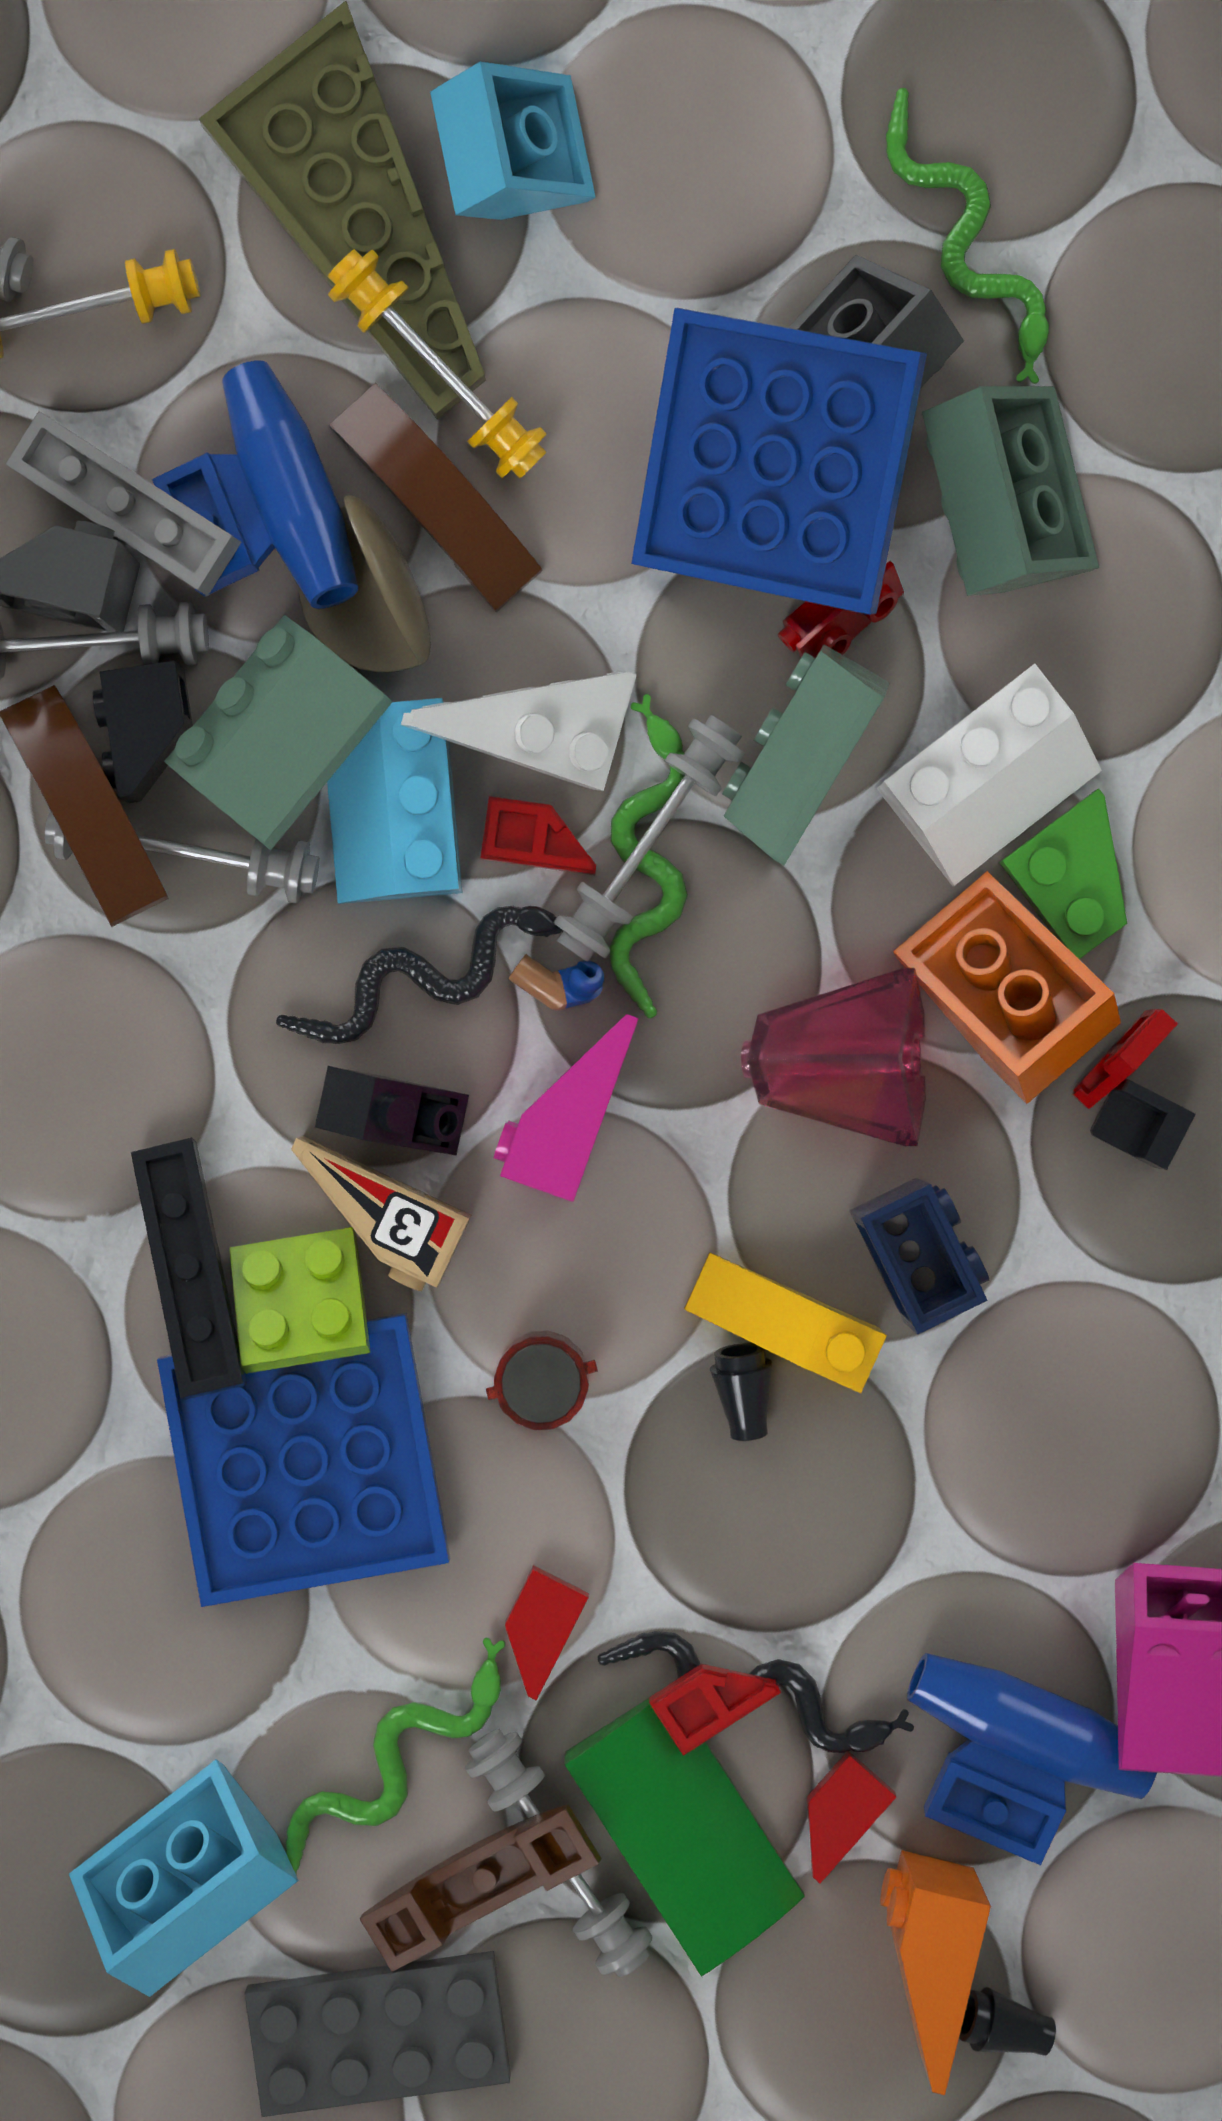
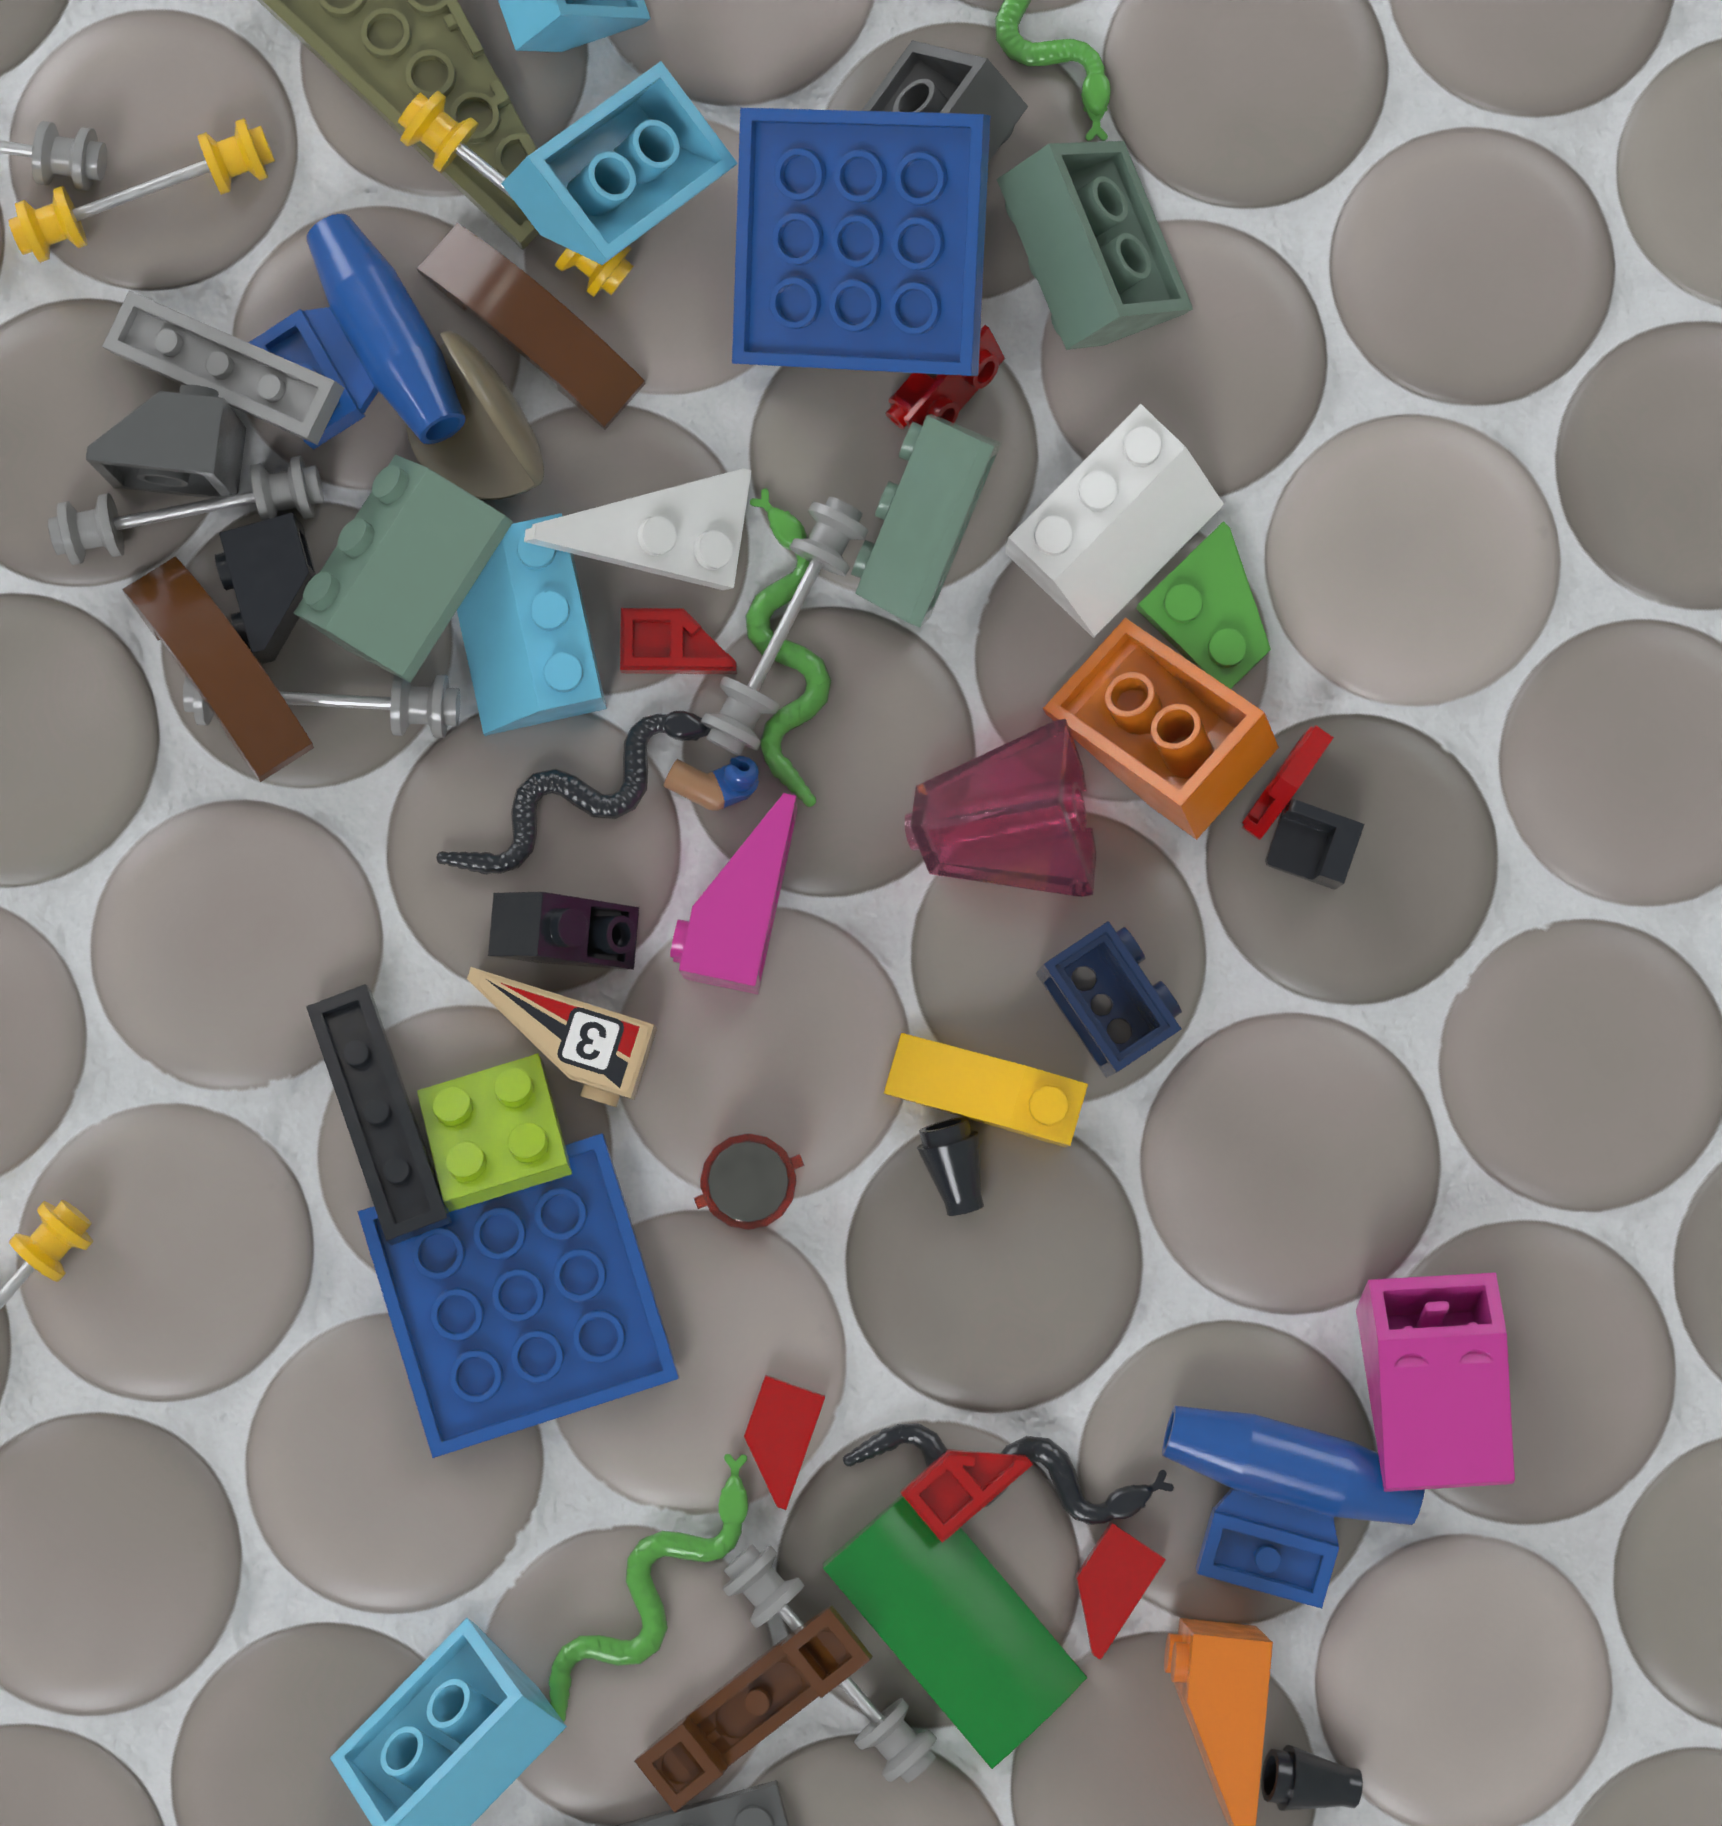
camera: 20 degrees left, 5 degrees down
none -> medium azure slope [501,61,738,265]

